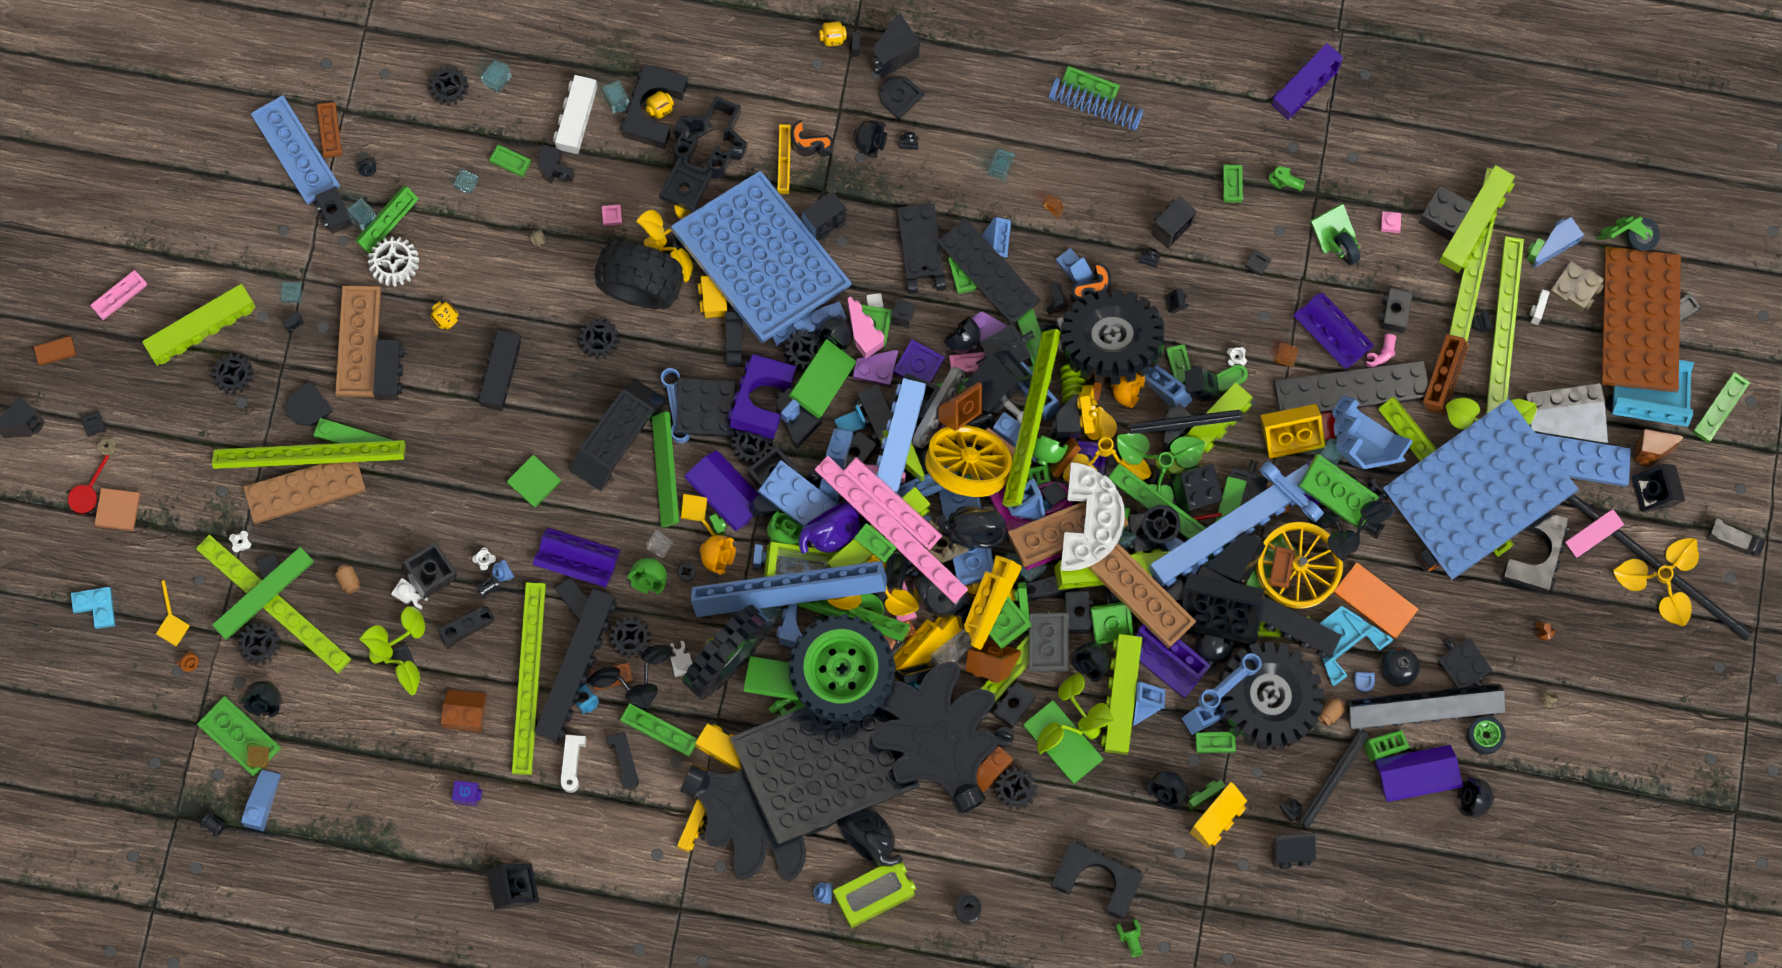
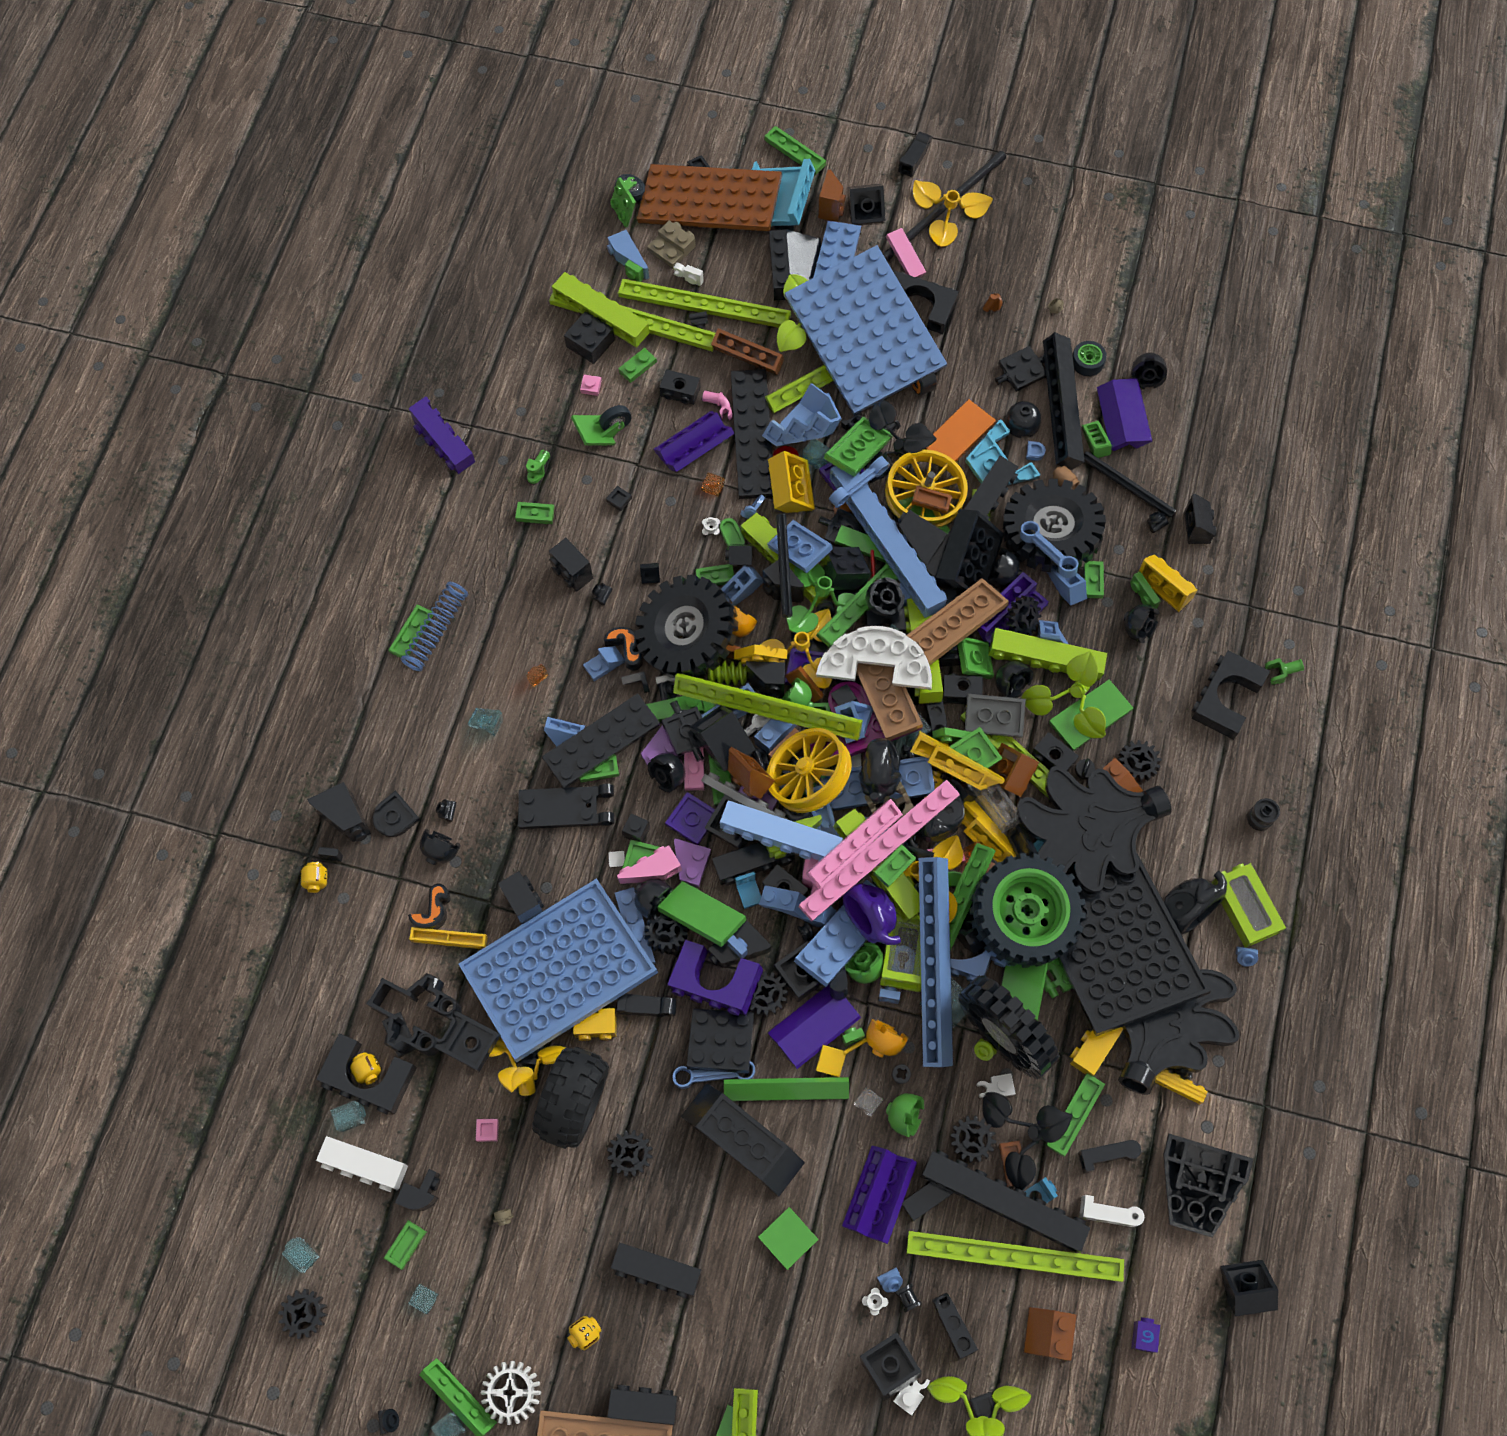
camera: 80 degrees left, 5 degrees down
none -> bright green plate [618,348,657,383]
none -> medium blue piece [740,494,765,519]
none -> medium blue plate [767,520,833,573]
none -> black gear [1005,595,1042,636]
none -> black wedge [1163,1133,1254,1238]

